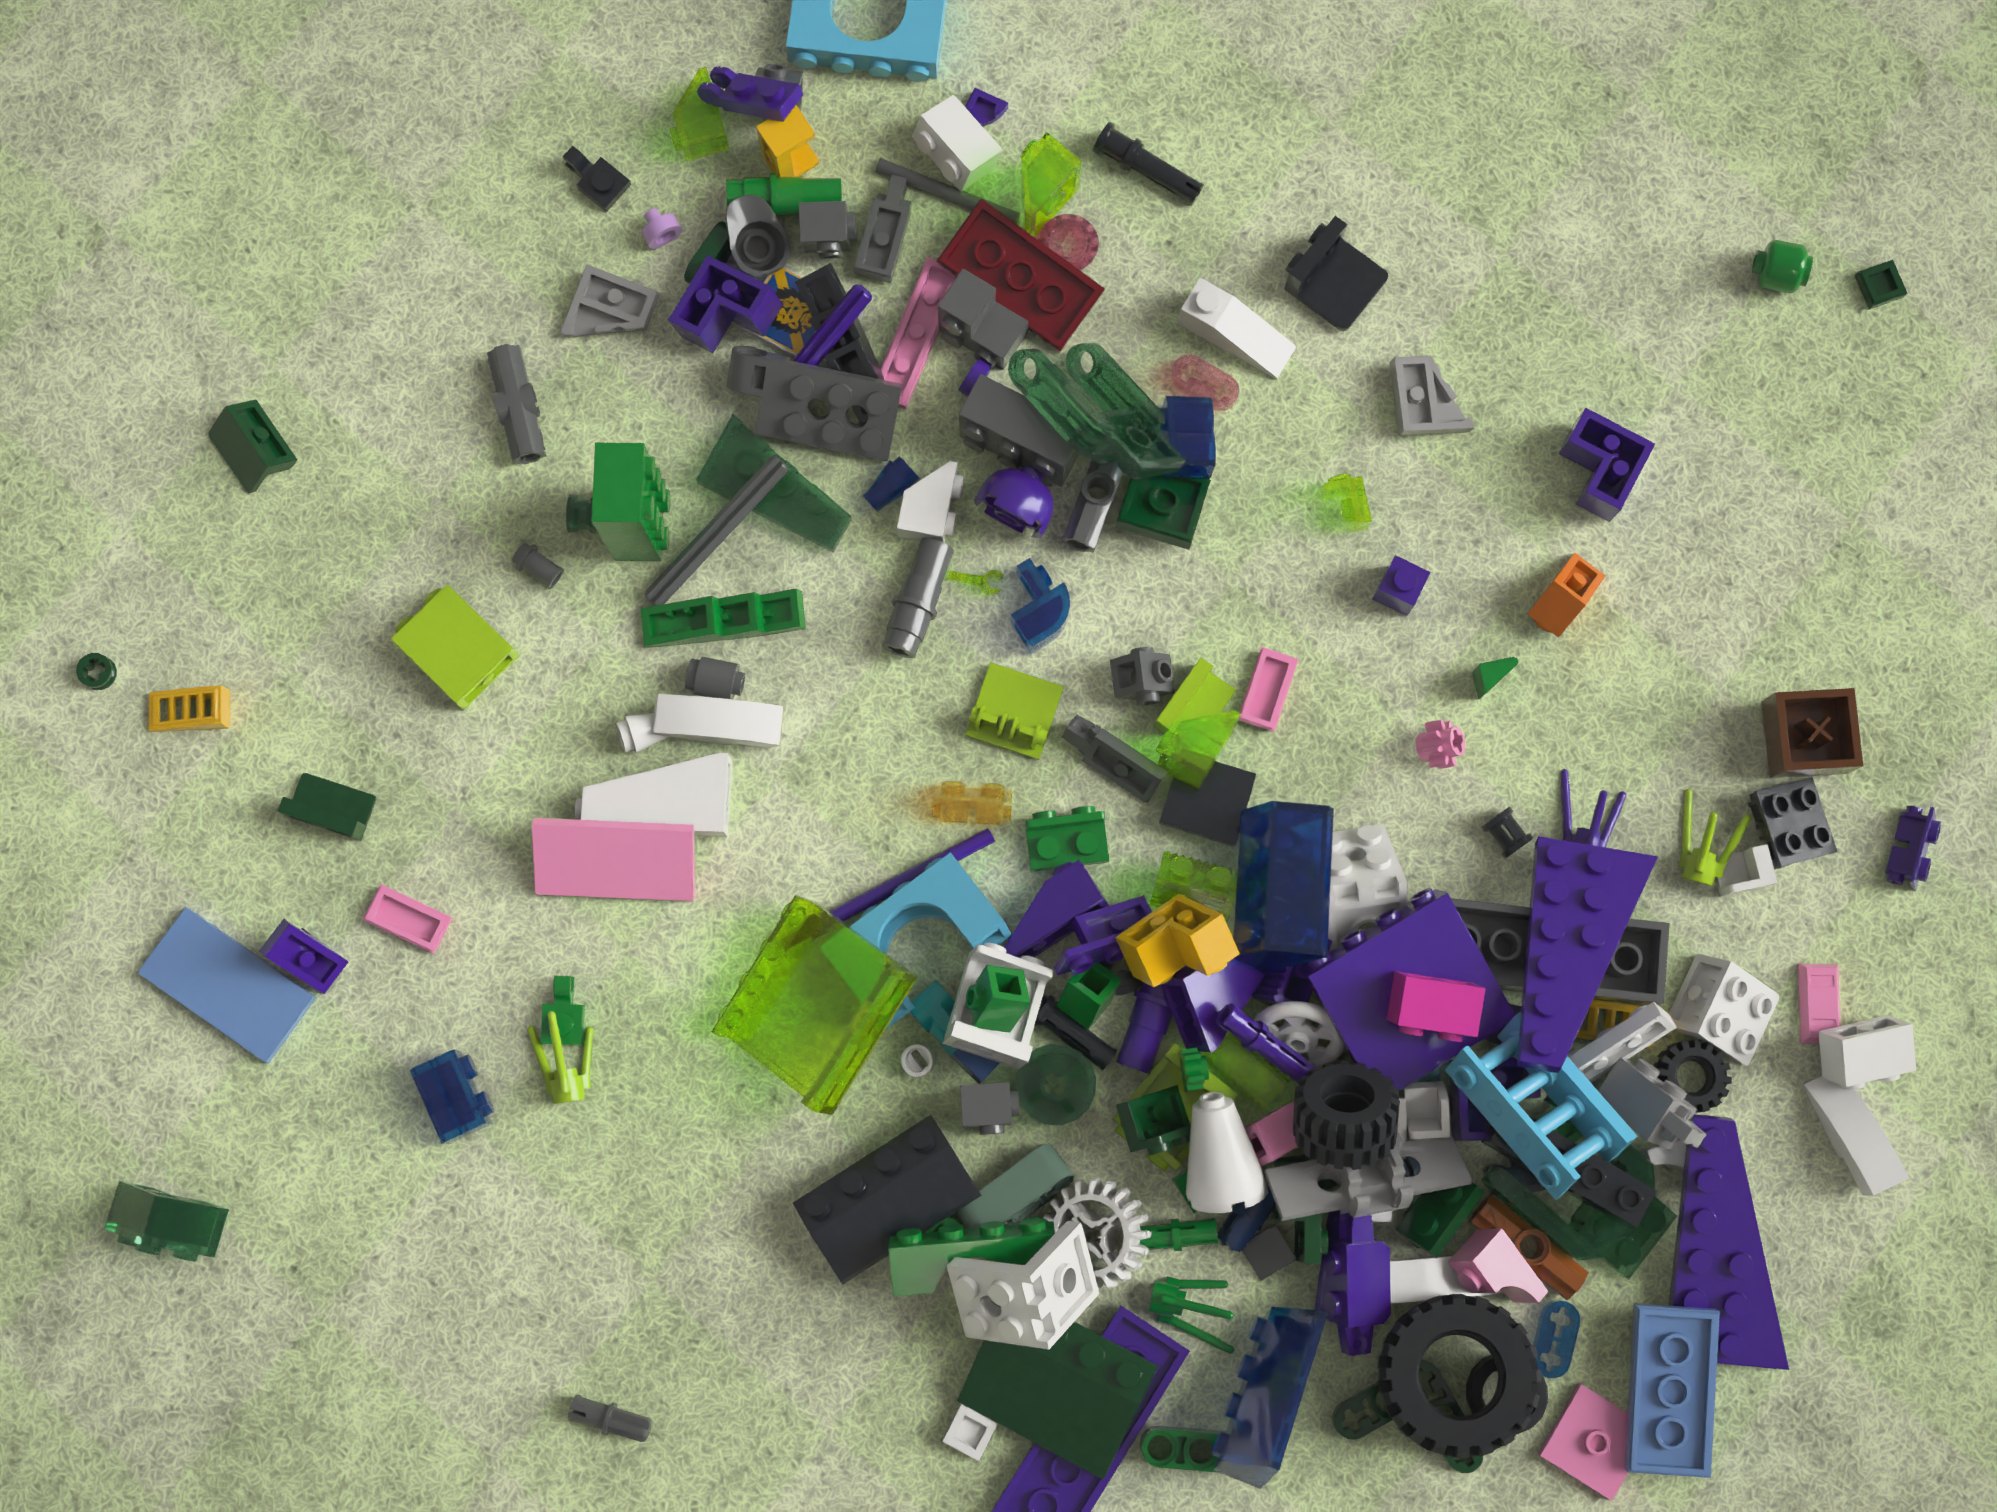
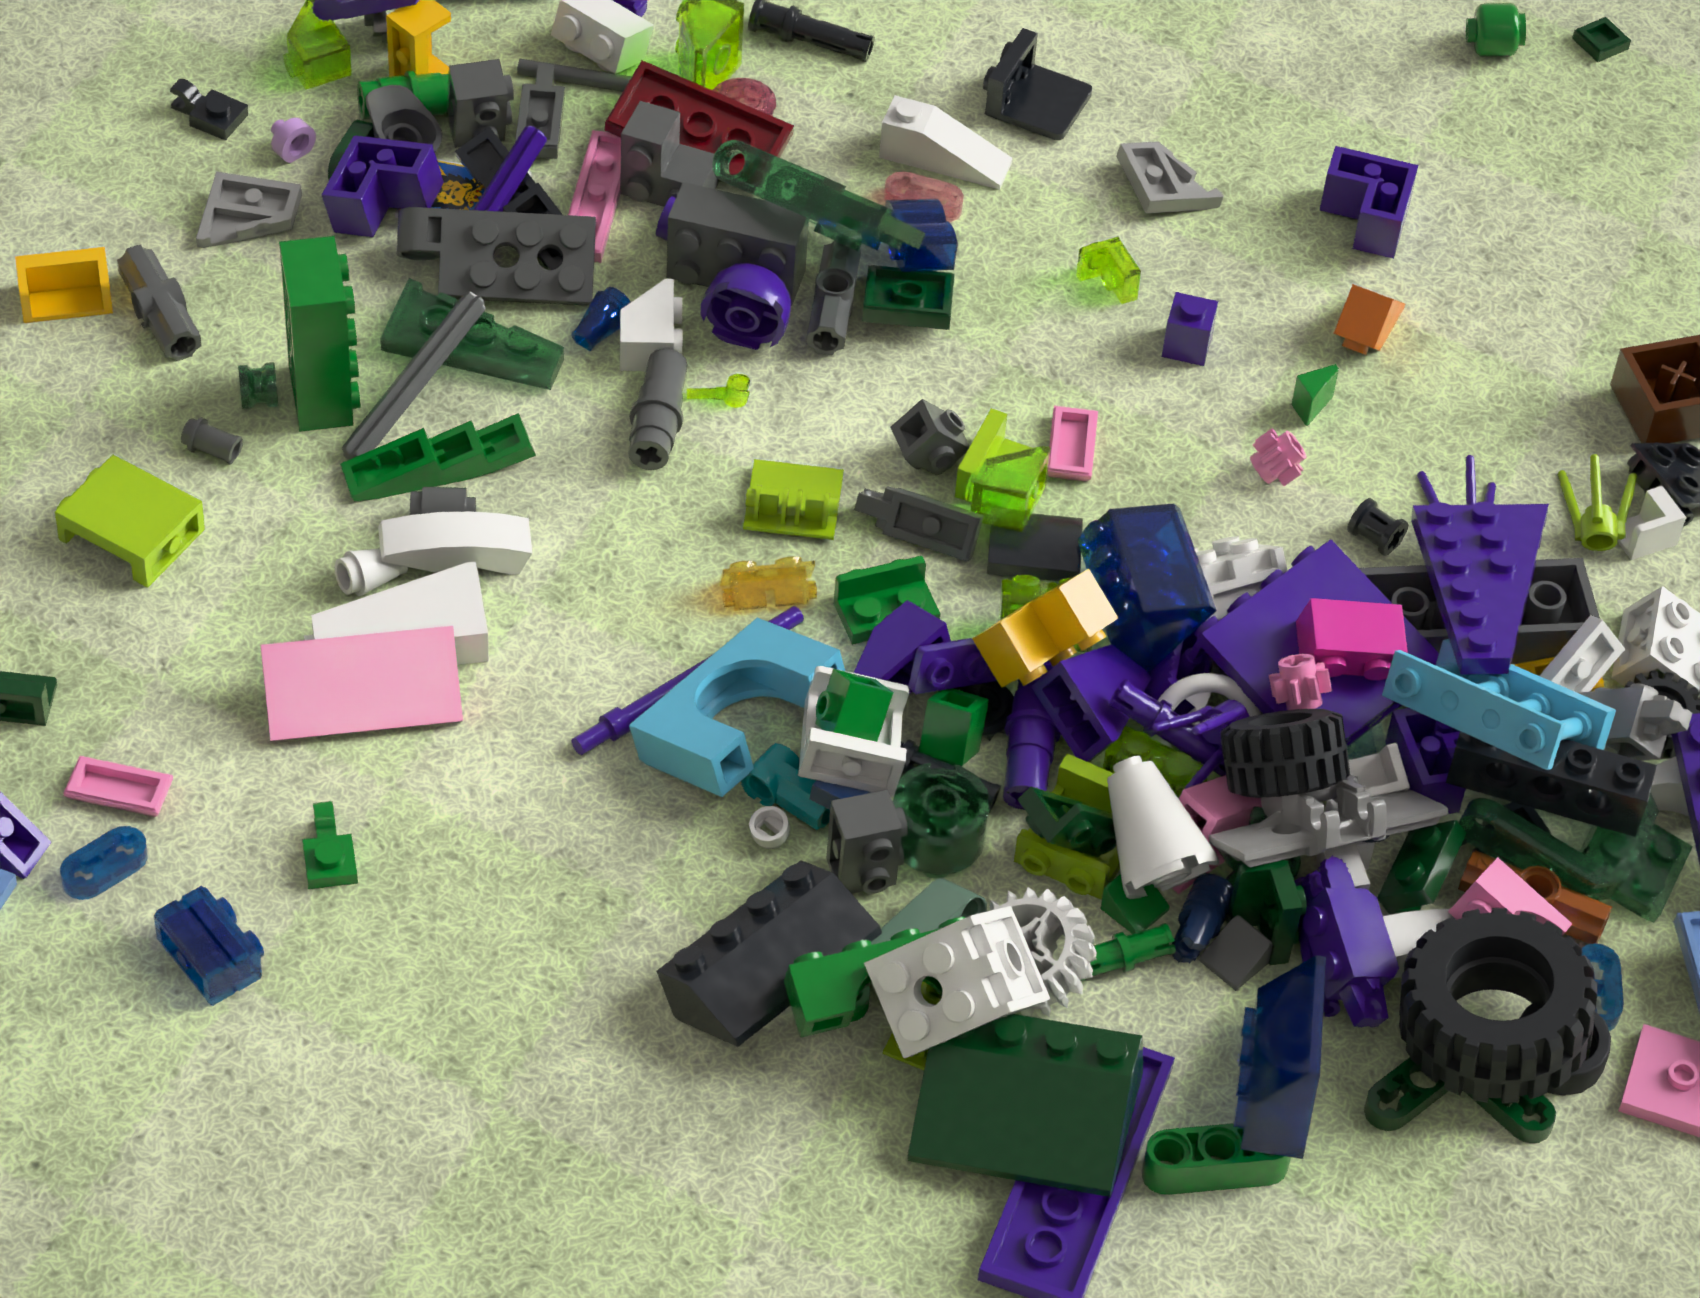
camera: 15 degrees left, 30 degrees down
lime plant [527,1011,594,1104] -> none
dark grey axle [568,1394,652,1442] -> none
clear neon green panel [711,895,918,1115] -> none
white plate [942,1403,998,1461] -> none
clear blue brick [1010,558,1070,654] -> none
green plant [1149,1276,1234,1354] -> none
green plate [1178,1048,1209,1092] -> none
none -> yellow panel [15,247,113,323]
none -> clear blue beam [60,826,148,900]
none -> dark purple plant [1151,700,1250,789]
none -> bright pink gear [1269,654,1332,710]

